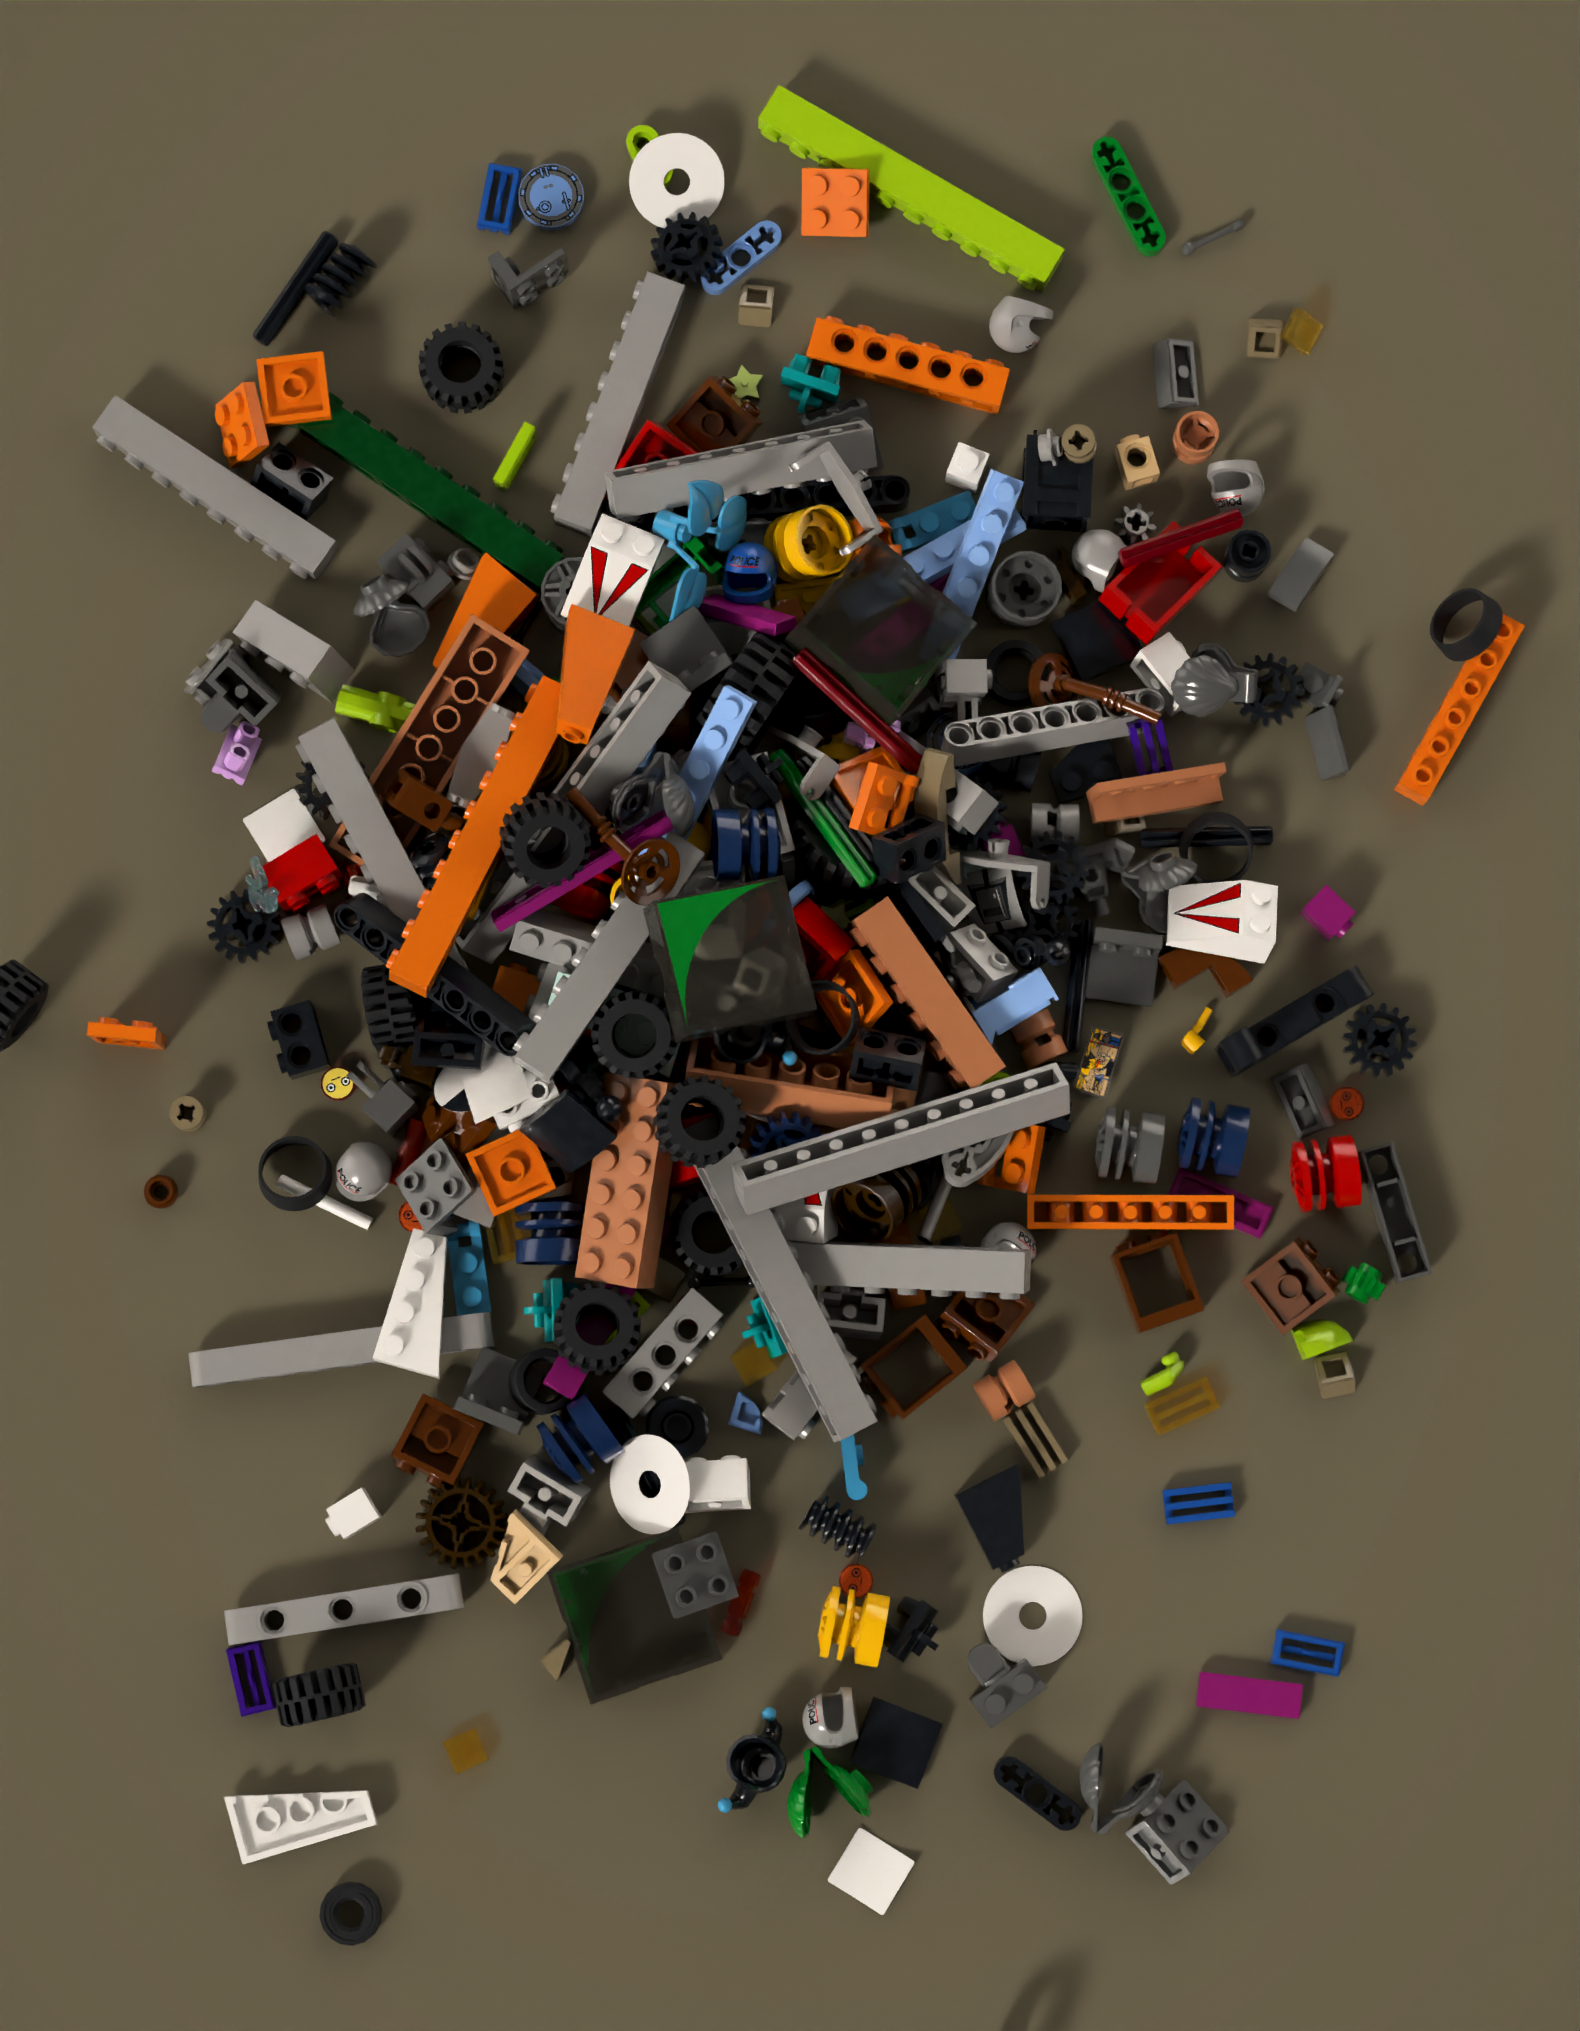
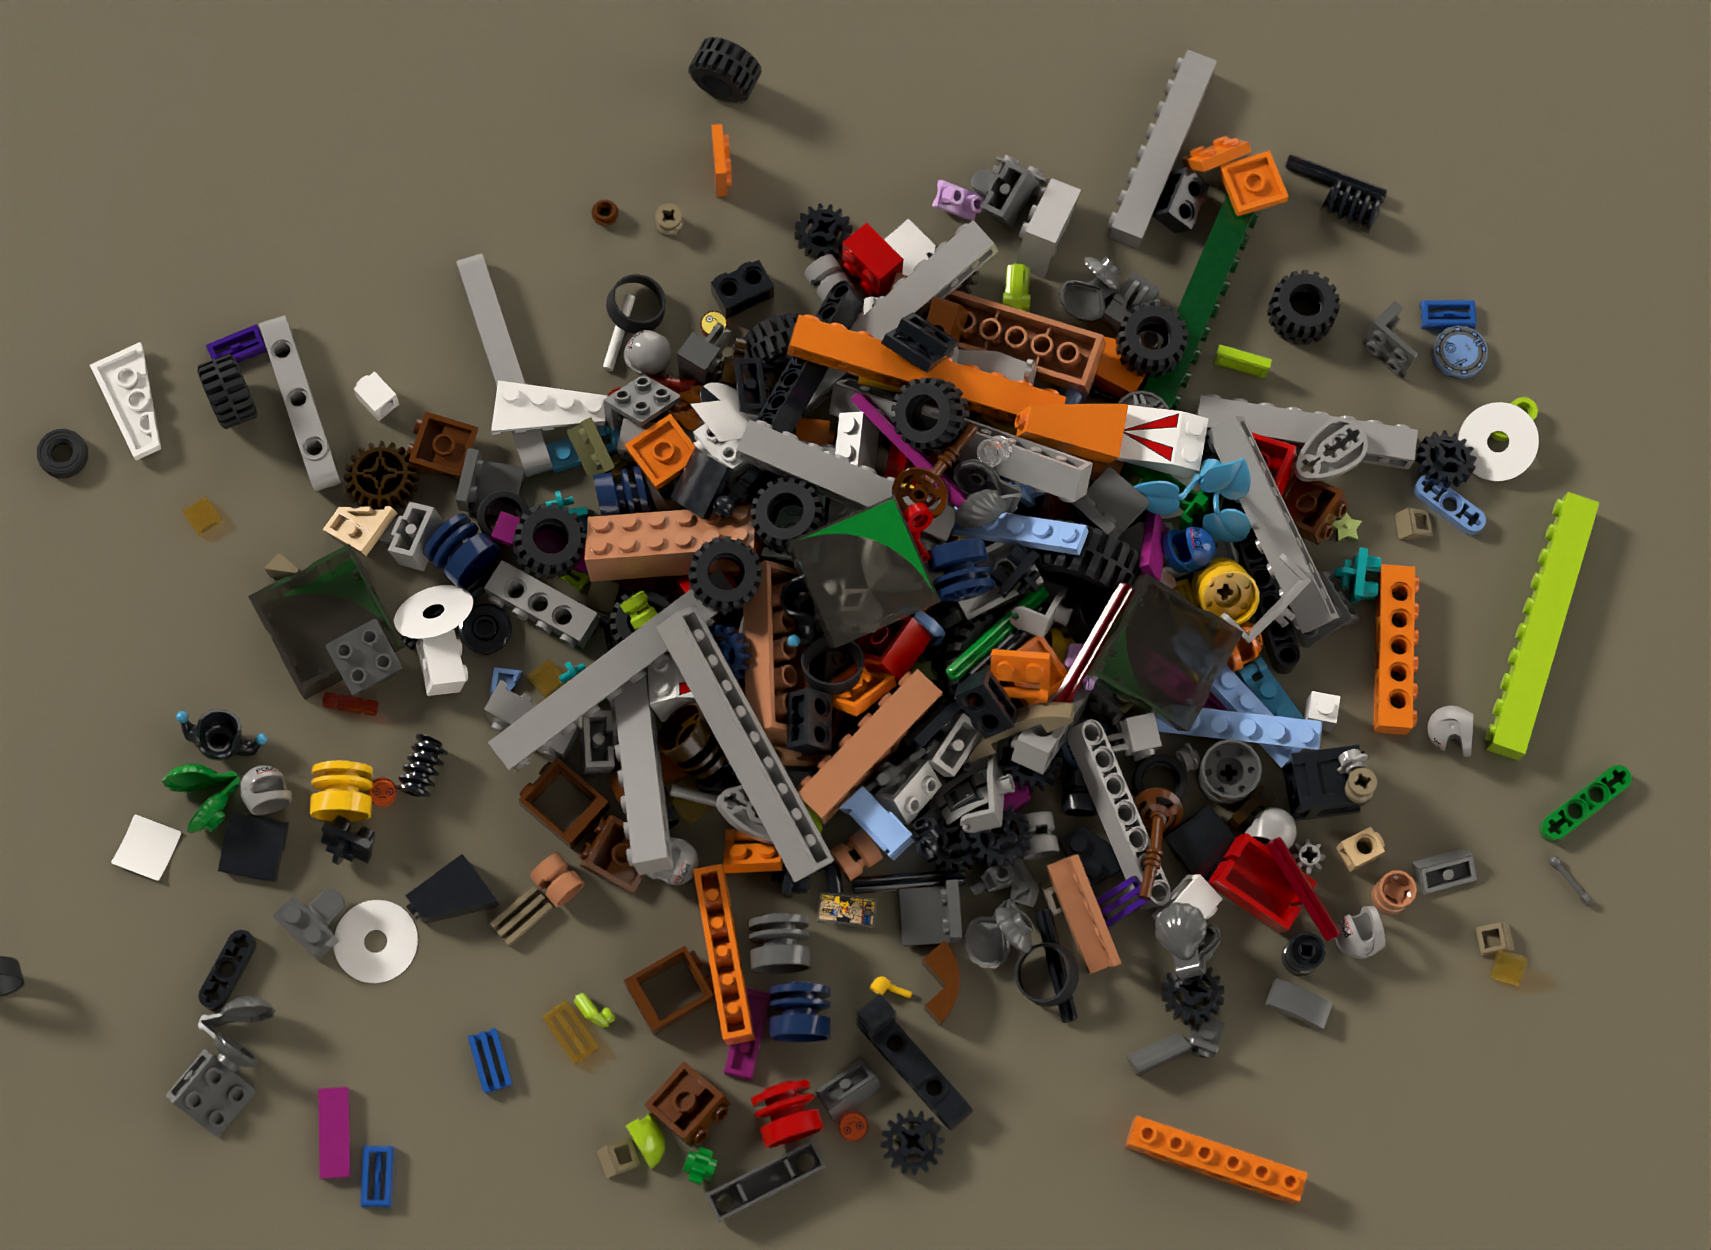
camera: 75 degrees right, 10 degrees down
clear light blue piece [245,855,279,914] -> none
orange plate [801,167,870,237] -> none
dark azure plate [841,1434,867,1501] -> none
white slope [1166,880,1278,964] -> none
magenta brick [1299,884,1356,941] -> none
black tyre [1430,588,1503,661] -> none
none -> olive bracket [567,417,615,480]
none -> lime wheel [620,590,658,629]
none -> black slope [881,312,959,373]
none -> red plate [902,503,933,562]
none -> clear wheel [977,435,1013,467]
none -> black tyre [1116,302,1188,378]
none -> light grey plate [1176,743,1200,774]
none -> light grey piece [1294,418,1368,481]

